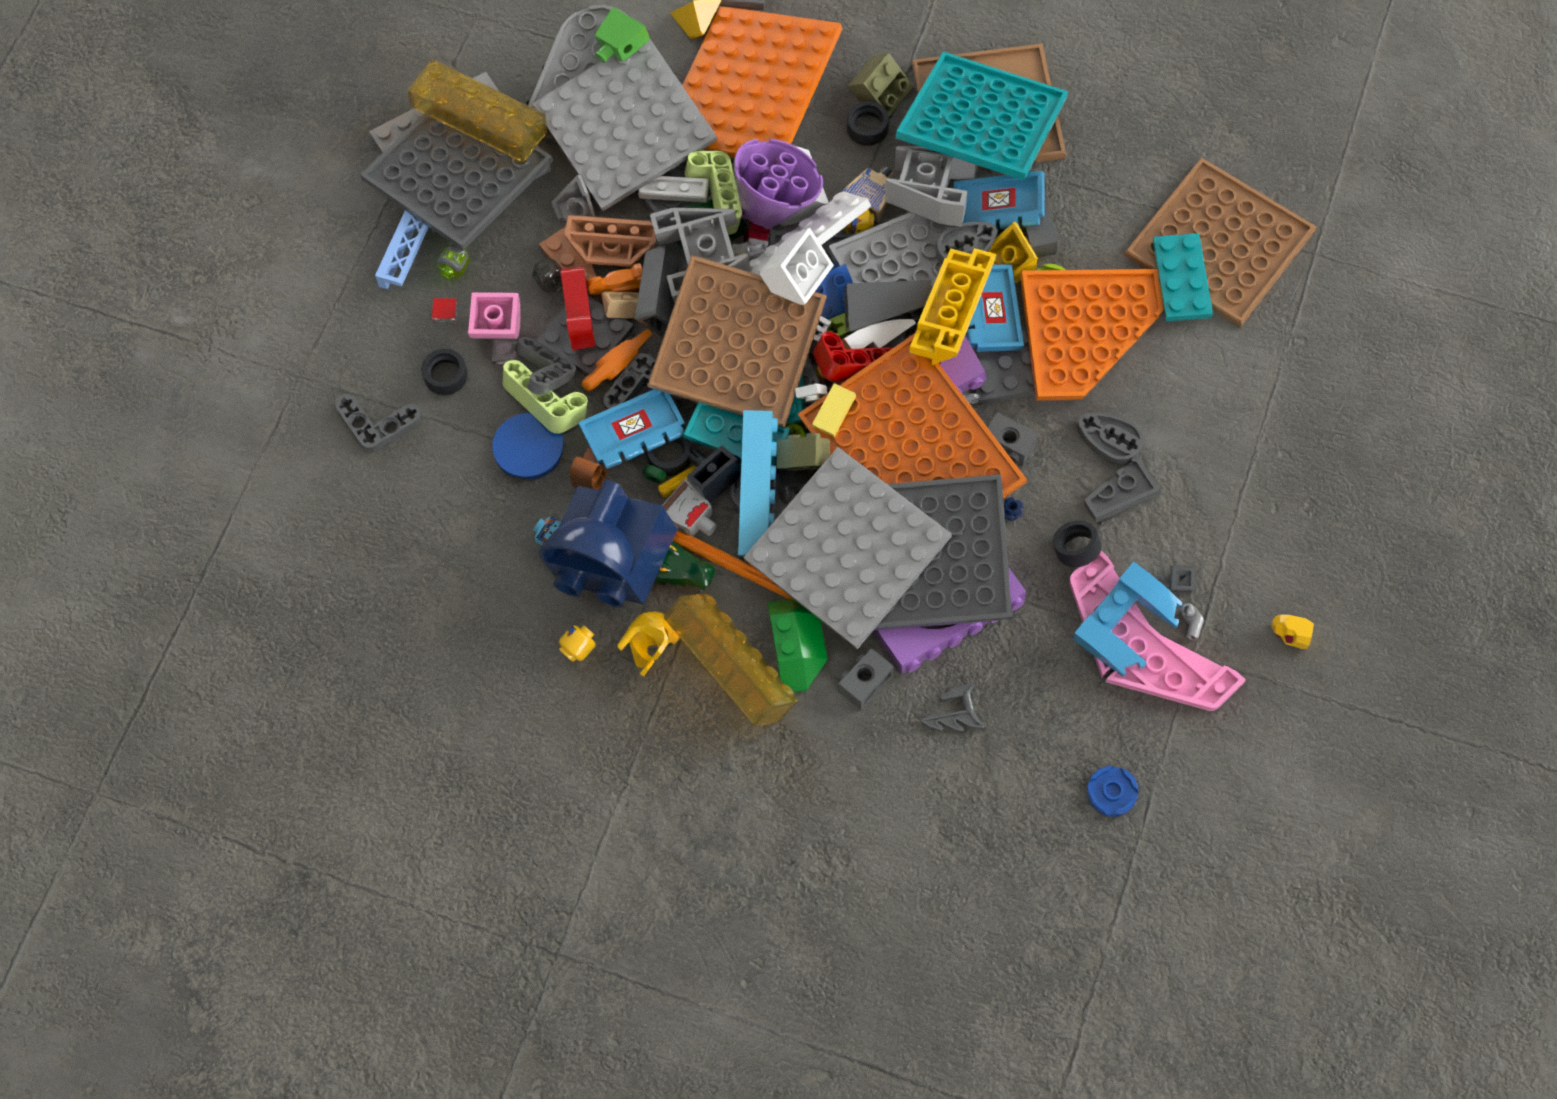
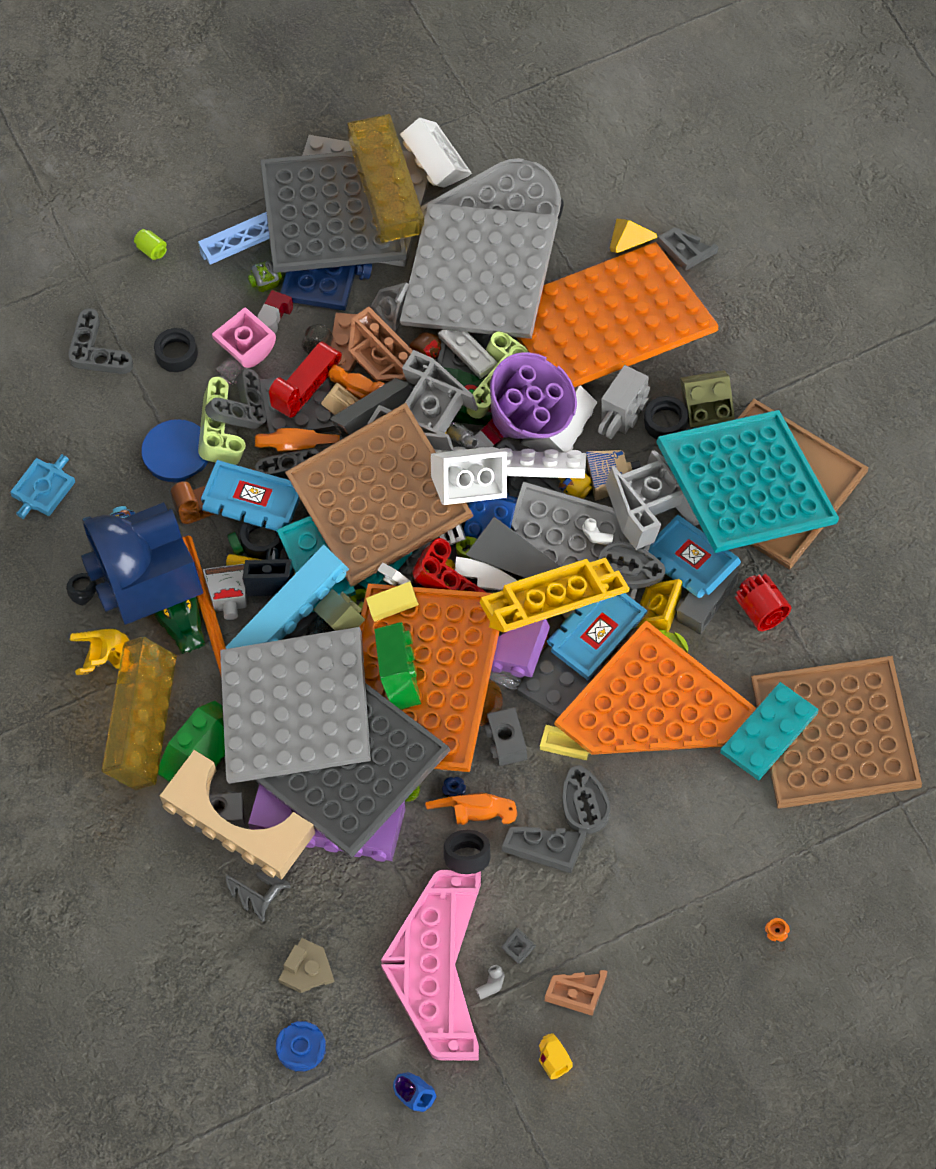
camera: 45 degrees right, 5 degrees down
red tile [432,298,458,322] -> none
yellow head [559,625,596,662] -> none
bright green torso [595,7,650,63] -> none
dark azure wedge [1073,561,1182,677] -> none
none -> dark azure plate [10,454,75,519]
none -> black piece [66,573,97,606]
none -> lime brick [134,229,167,260]
none -> tan arch [160,750,315,880]
none -> leg [257,290,293,333]
none -> dark tan plate [278,938,335,993]
none -> dark blue plate [281,265,357,311]
none -> dark blue plate [355,263,372,280]
none -> green wedge [374,622,421,710]
none -> blue rock [393,1072,437,1112]
none -> white slope [400,118,472,188]
none -> reddish brown head [409,332,441,360]
none -> orange animal [425,793,517,825]
none -> light yellow tile [540,725,589,760]
none -> nougat wing [545,970,607,1016]
none -> white arm [582,518,613,545]
none -> light grey brick [598,365,650,439]
none -> red gear [735,574,791,631]
none -> orange plate [765,918,790,942]

